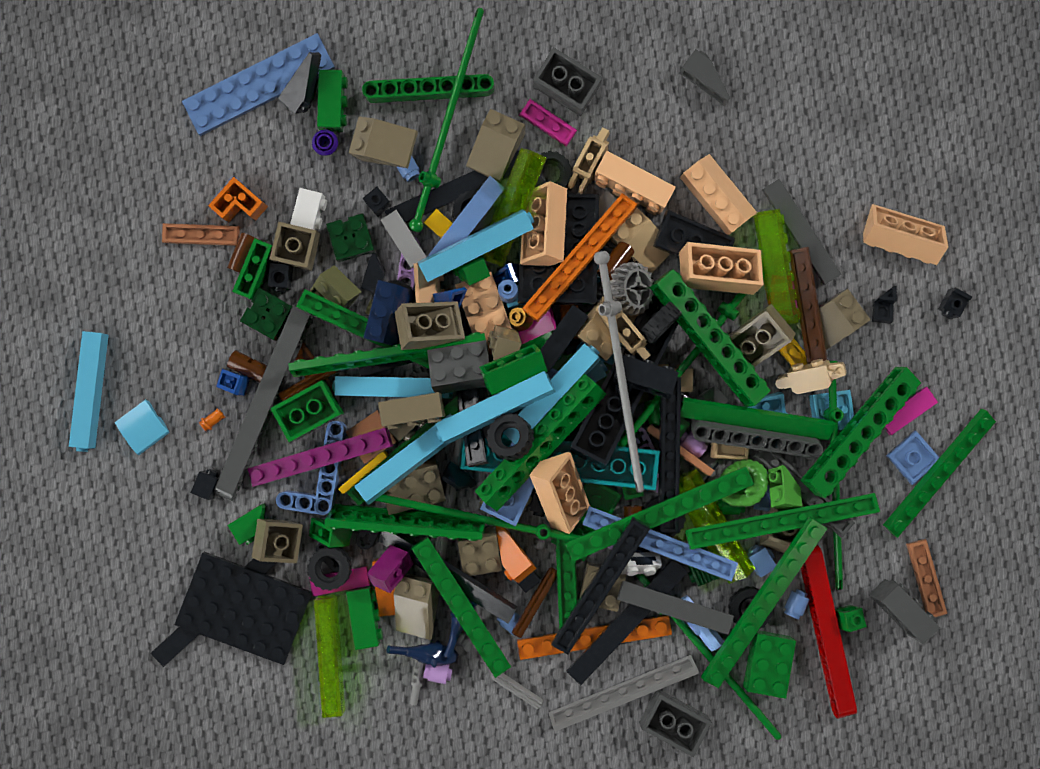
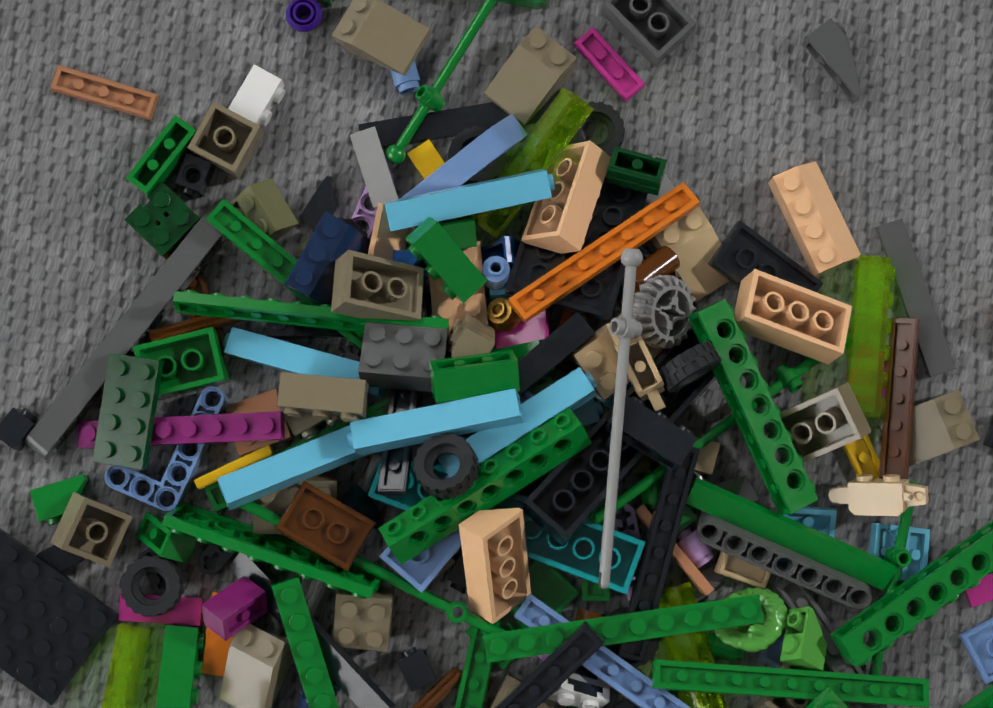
camera: 15 degrees right, 5 degrees down
orange pin [199,408,225,431] -> none
orange brick [208,177,268,222] -> none
blue slope [216,369,250,396] -> none
reddish brown pin [227,232,259,273] -> none
reddish brown pin [227,350,267,383] -> none
dark green piece [326,213,375,262] -> none
black brick [362,187,392,217] -> none
orange slope [496,526,537,583] -> none
tan hinge [568,127,610,194] -> none
light nougat brick [593,151,676,215] -> none
none -> dark green plate [92,353,164,470]
none -> reddish brown tile [275,481,376,572]
none -> green brick [405,217,487,303]
none -> dark green brick [606,146,667,196]

